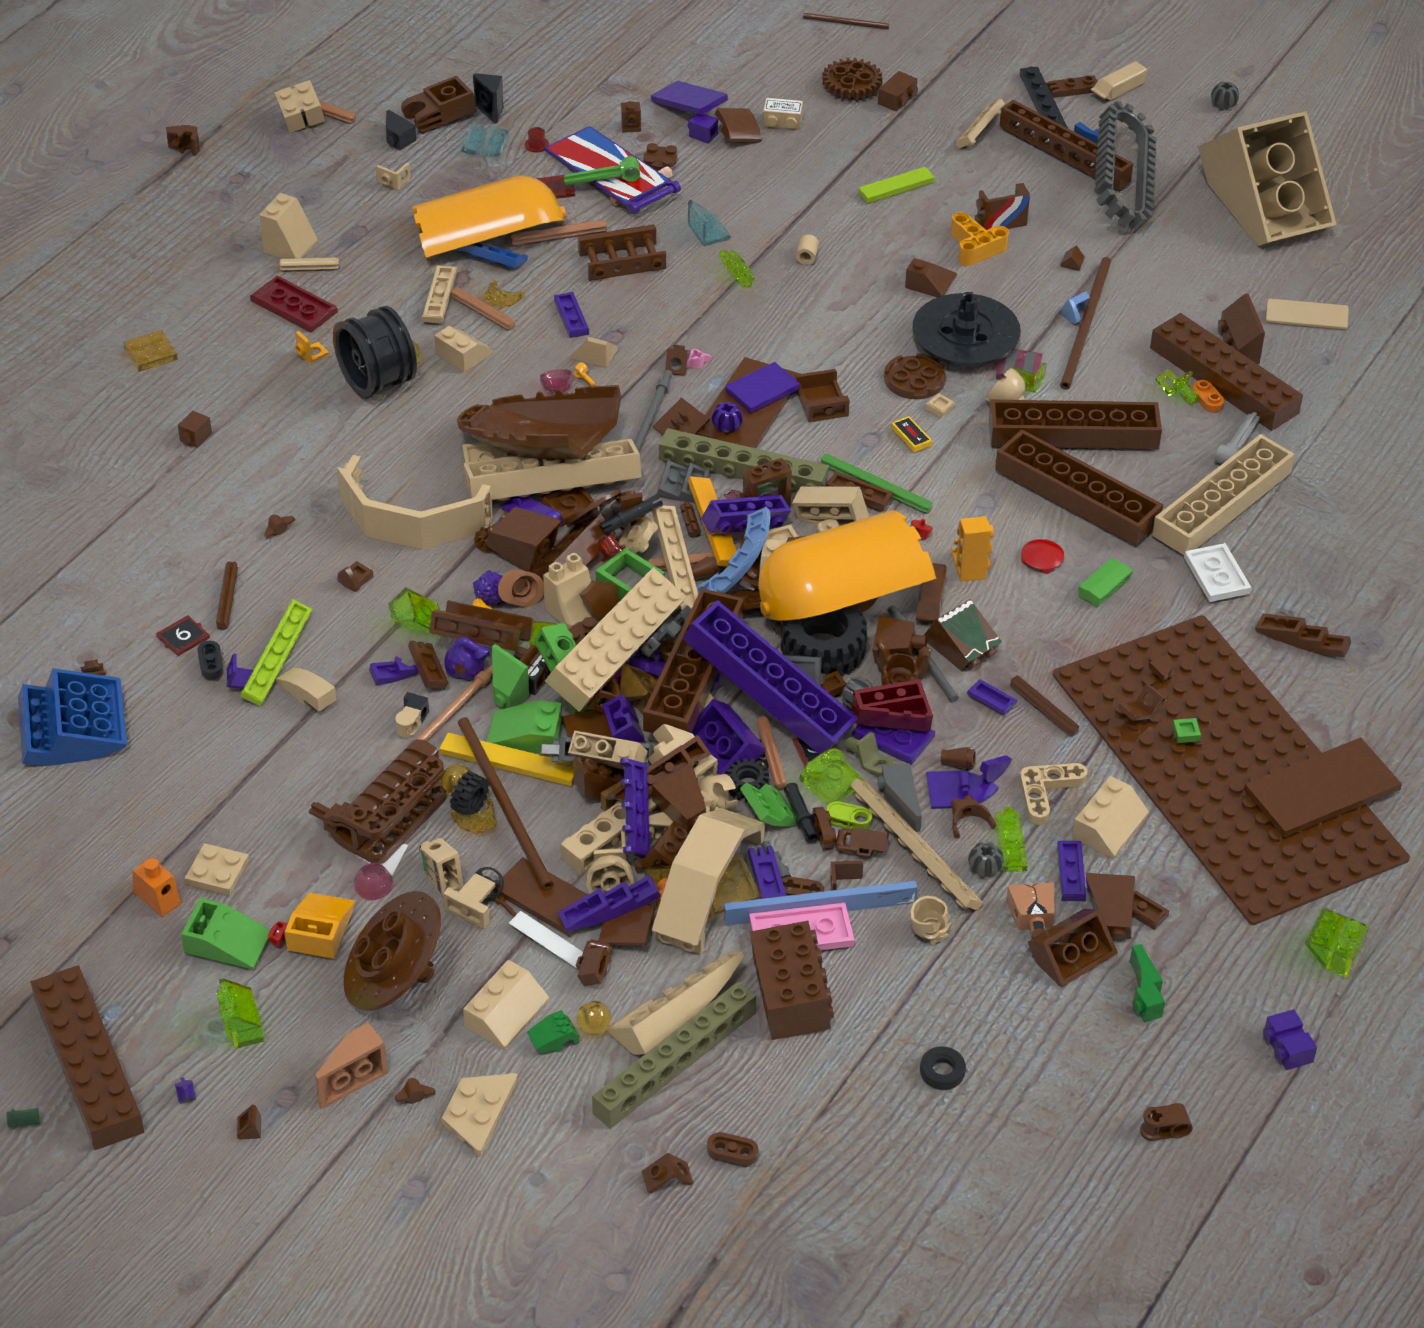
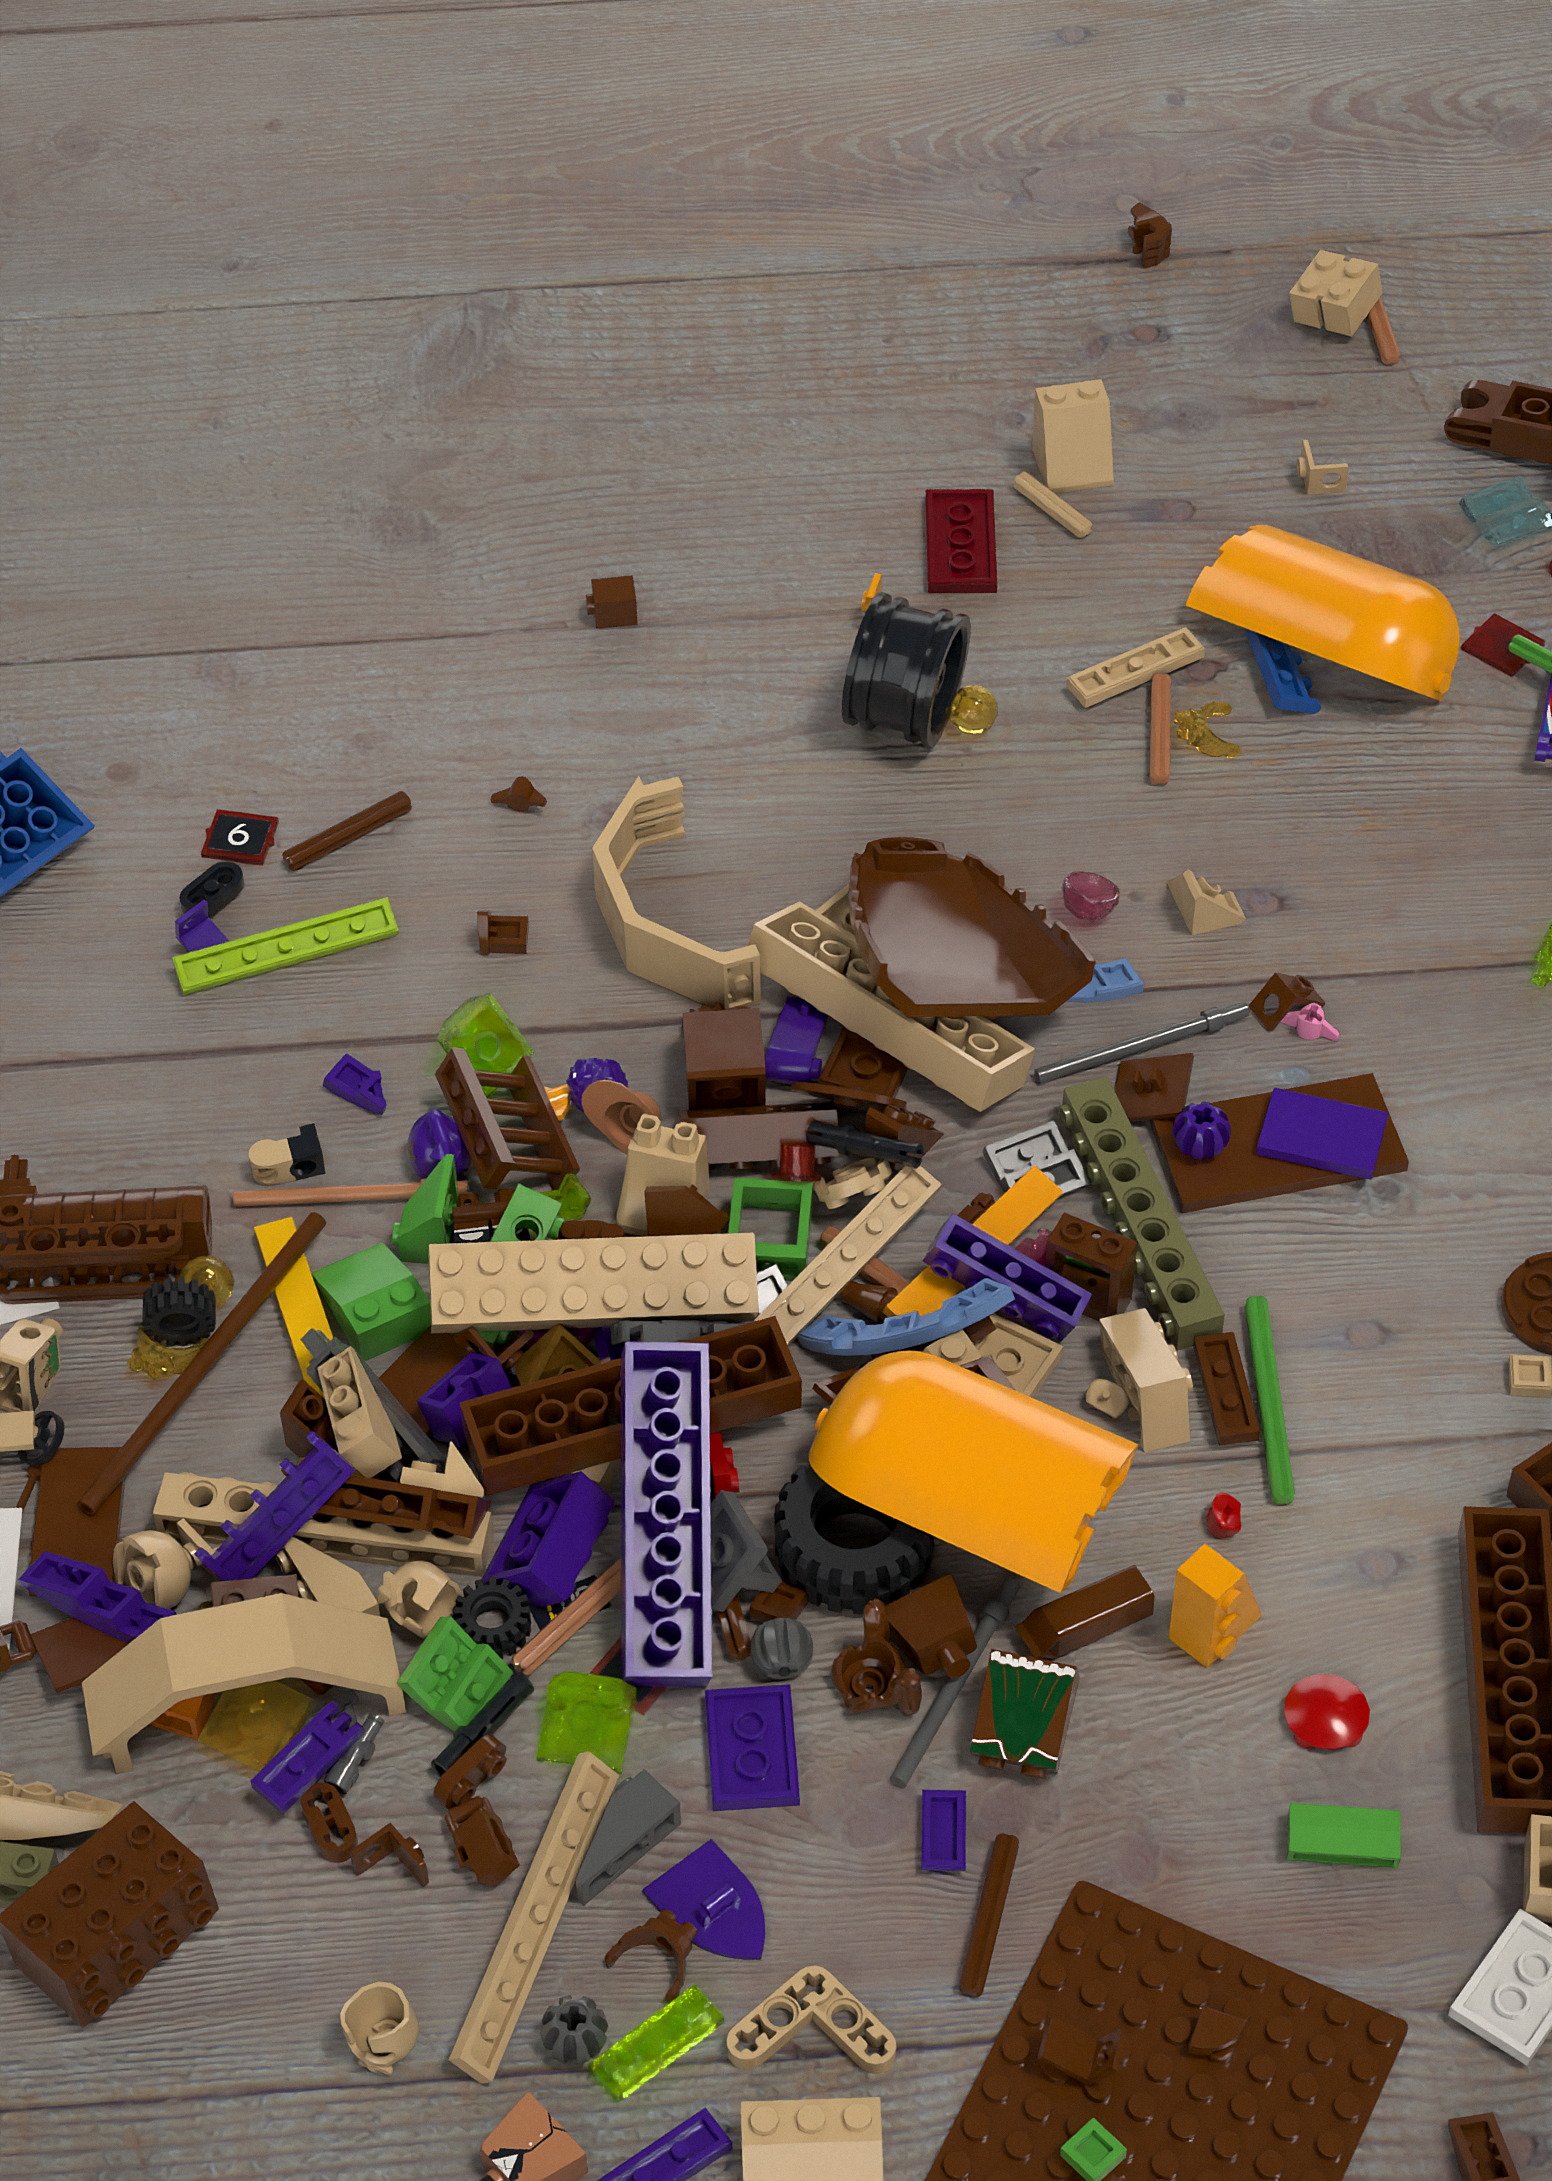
camera: 55 degrees right, 5 degrees up
reddish brown plate [80,659,105,676] -> none
clear yellow plate [123,330,178,372] -> none
tan slope [275,667,336,712] -> none
black slope [386,110,417,150] -> none
reddish brown hinge [408,640,448,690] -> none
tan slope [434,326,493,372] -> none
nougat axle [511,220,607,246] -> none
dark purple tile [554,292,589,338] -> none
light orange hand [574,362,596,386] -> none
reddish brown fence [578,224,666,281] -> none
reddish brown slope [652,764,706,833] -> none
medium blue tile [724,881,918,926] -> none
bright pink plate [749,902,854,950] -> none
reddish brown panel [796,369,850,423] -> none
lime piece [827,801,872,830] -> none
olive bracket [845,732,896,775] -> none
dark red wedge [851,679,933,732] -> none
tile [891,416,932,453] -> none
reddish brown cone [941,747,976,770] -> none
dark purple tile [980,755,1012,782] -> none

